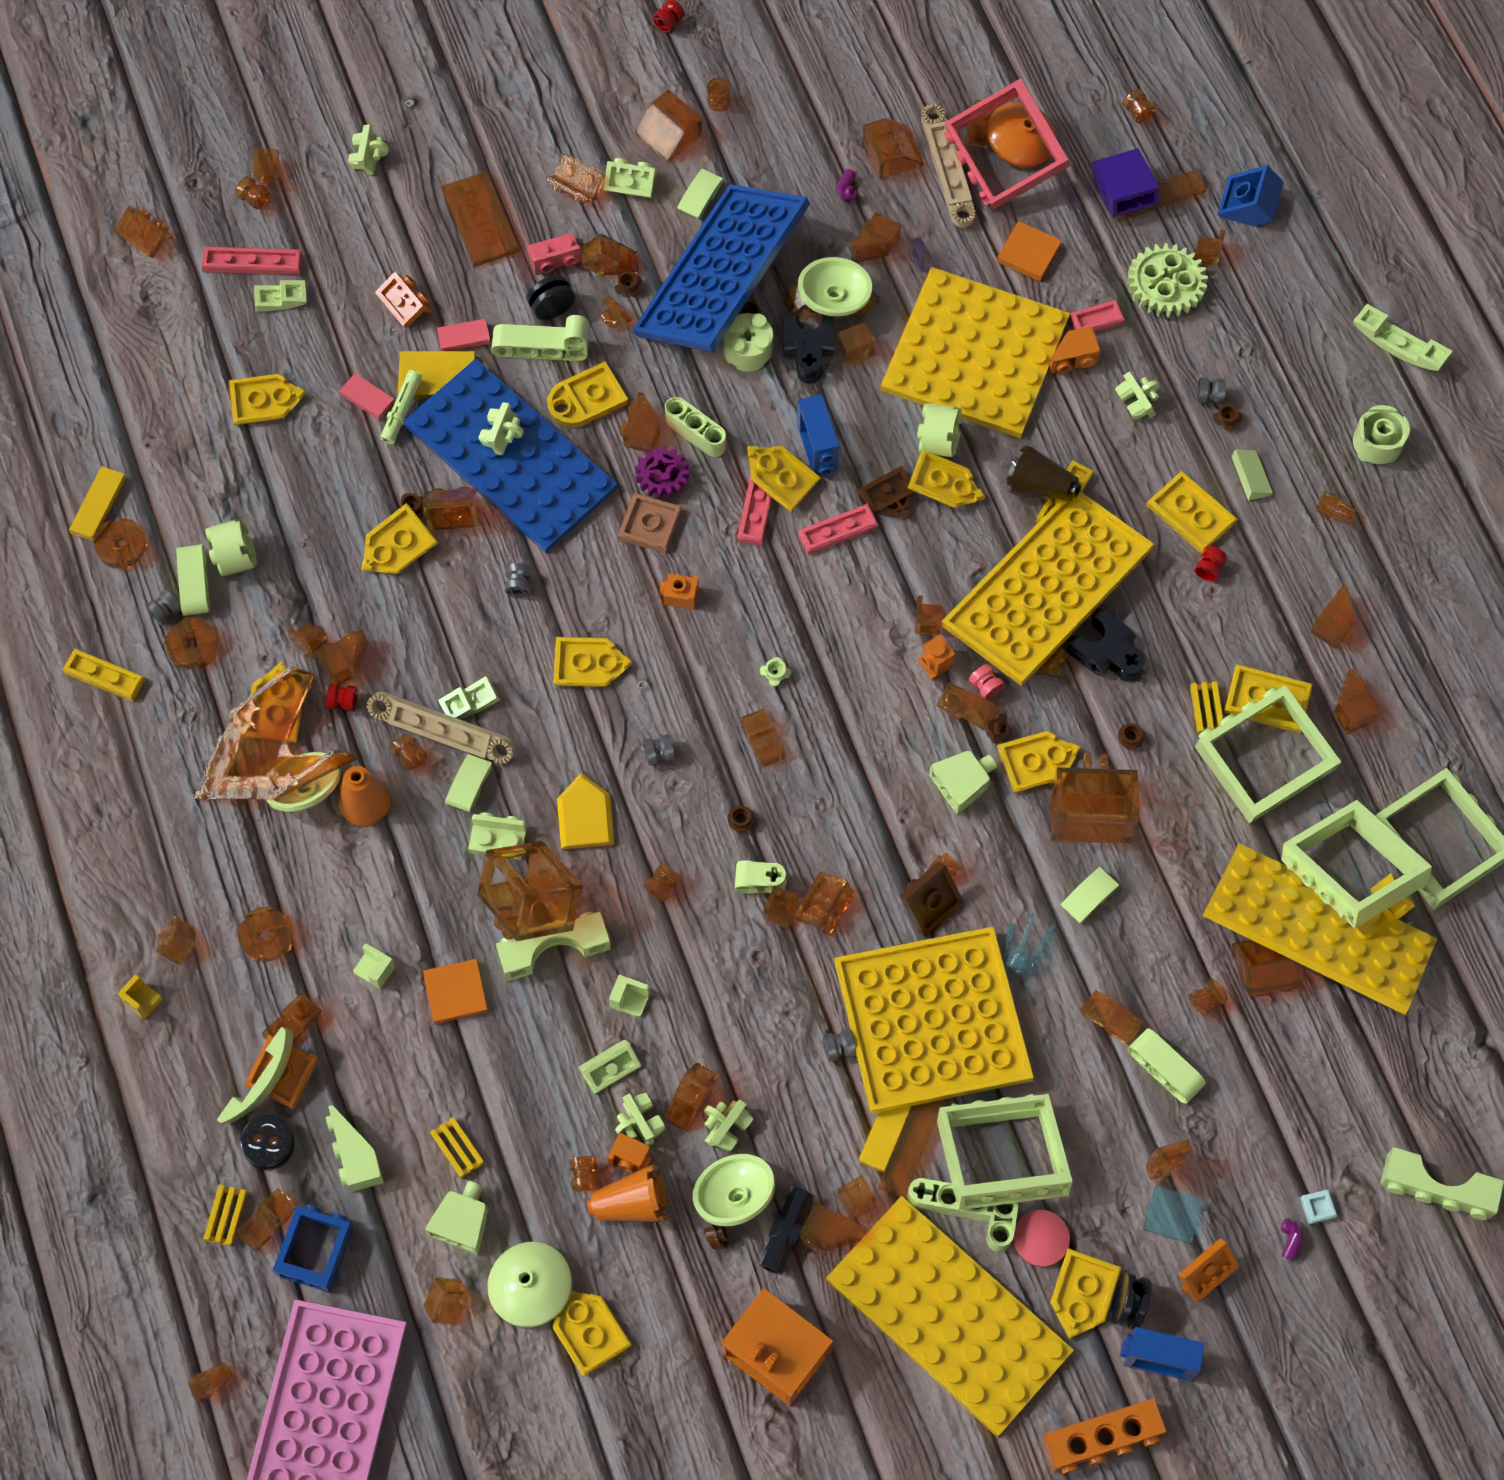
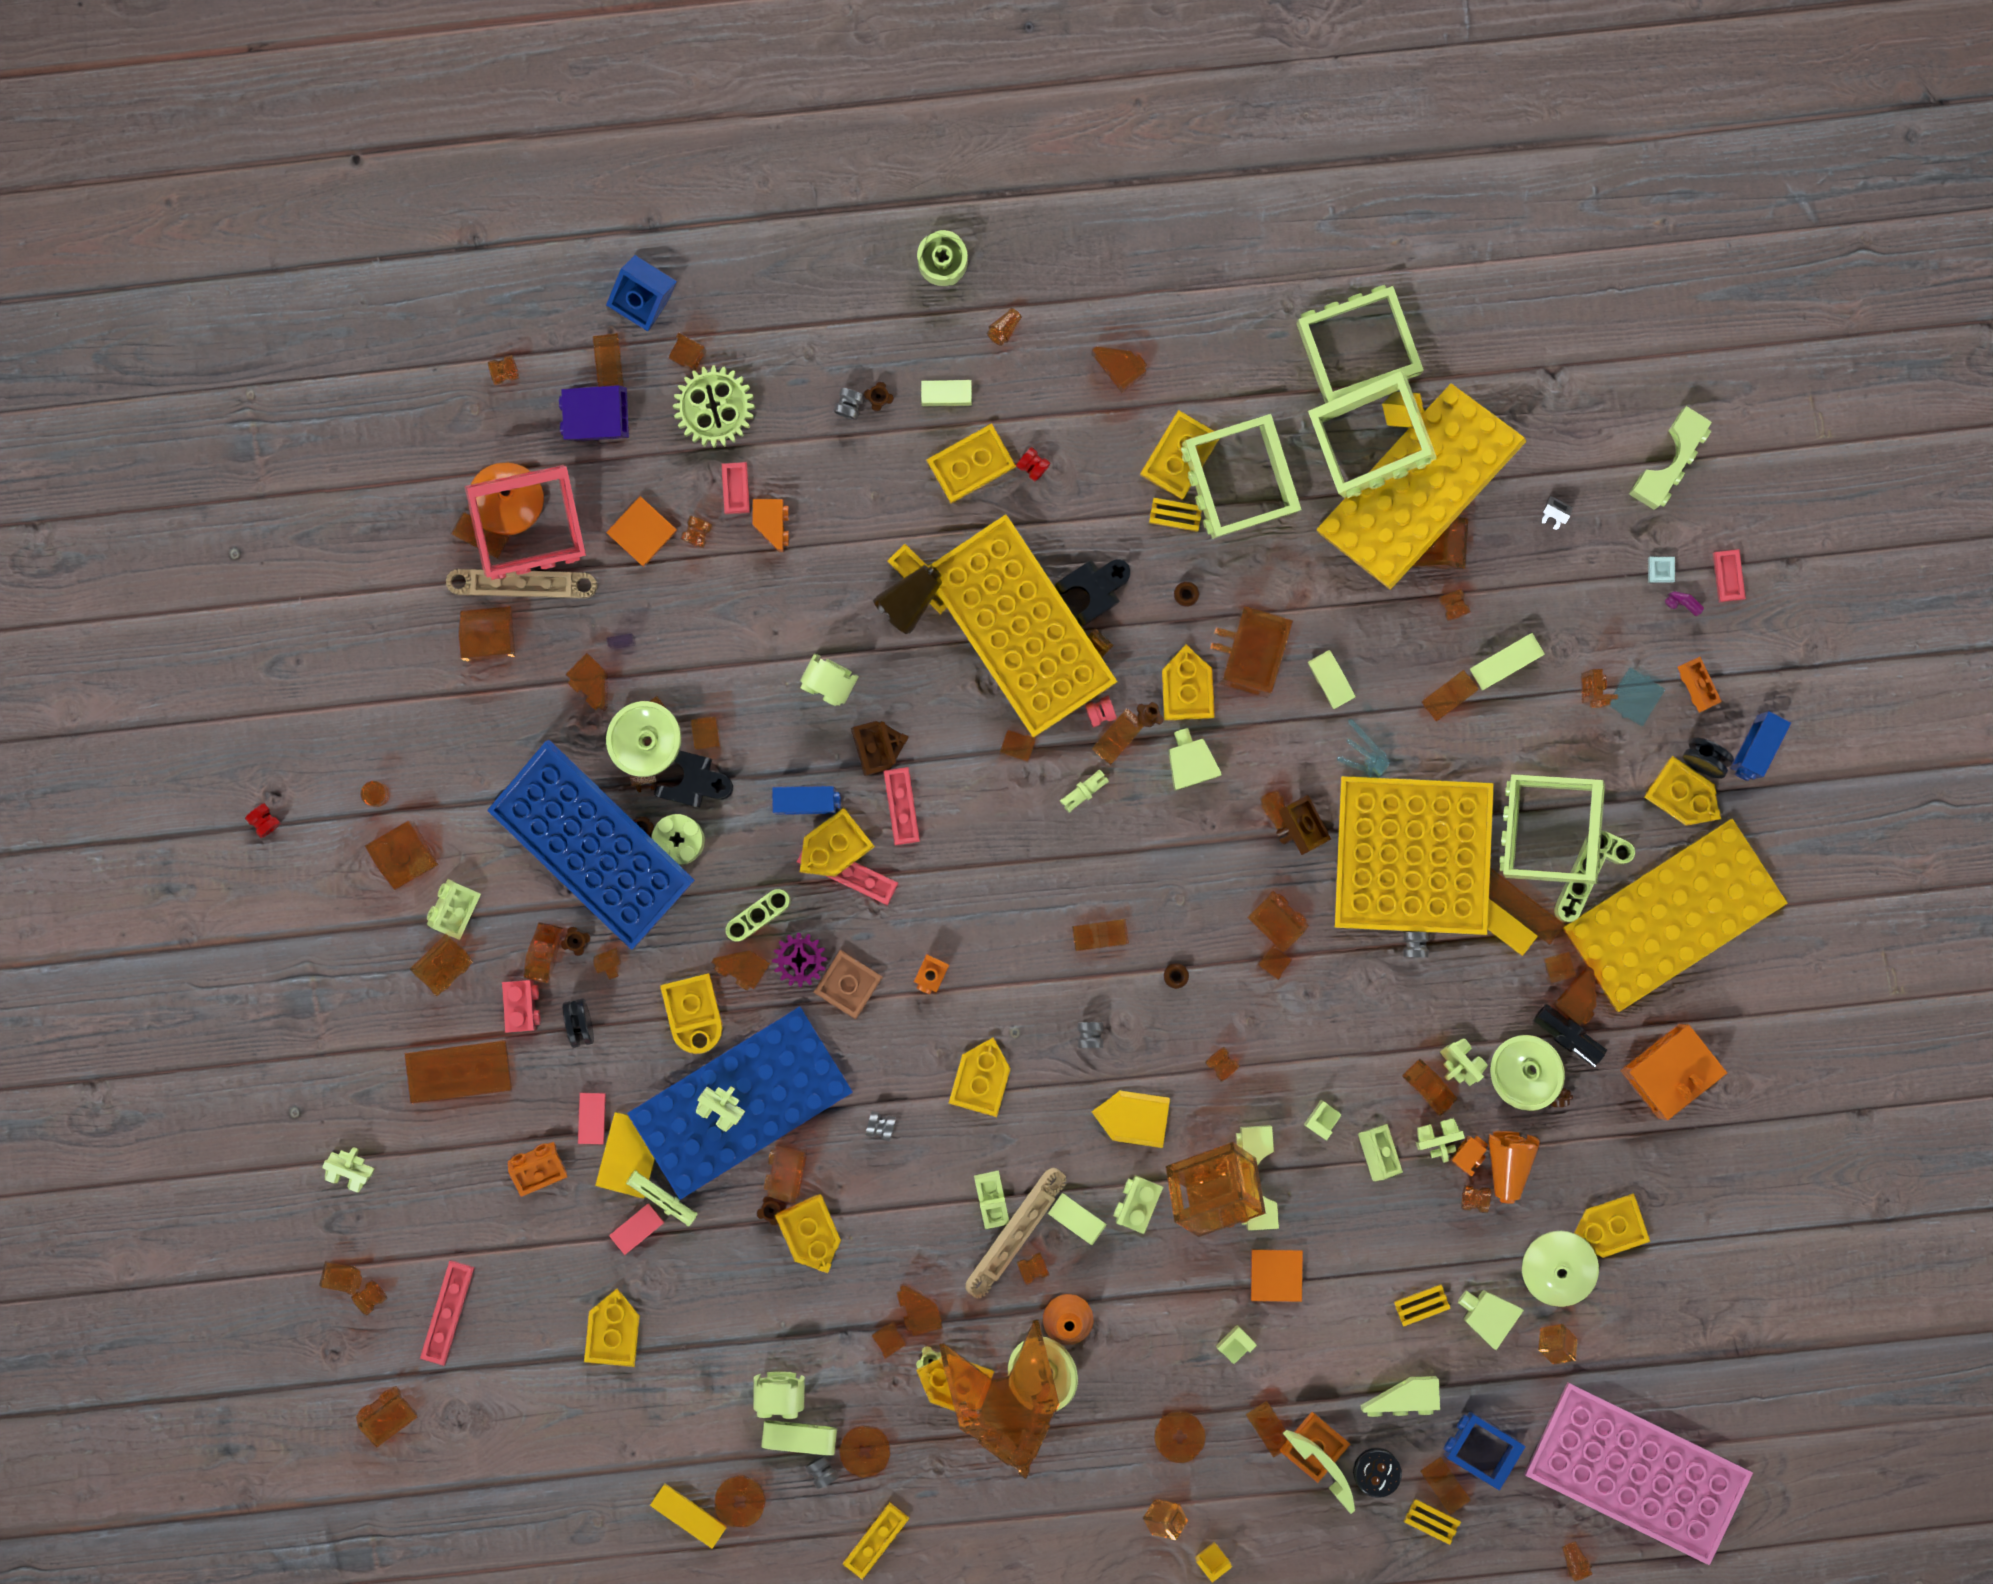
camera: 75 degrees left, 20 degrees up
yellowish green slope [254,280,307,311] -> none
red wheel [326,683,358,712] -> none
yellowish green beam [491,315,590,361] -> none
yellowish green slope [677,169,724,220] -> none
yellowish green piece [734,860,787,894] -> none
yellowish green plate [760,657,791,687] -> none
magenta arm [836,169,857,202] -> none
yellow plate [880,267,1070,439] -> none
yellow tile [908,451,985,508] -> none
orange brick [917,635,955,680] -> none
coral dish [1013,1210,1070,1268] -> none
orange brick [1041,1398,1166,1475] -> none
yellowish green hips [1115,371,1160,420] -> none
clear orange slope [1334,669,1379,735] -> none
yellowish green slope [1353,304,1453,371] -> none
none -> clear orange wheel [680,516,713,548]
none -> yellowish green pin [1059,770,1109,813]
none -> tile [1542,496,1573,530]
none -> coral tile [1713,549,1746,603]

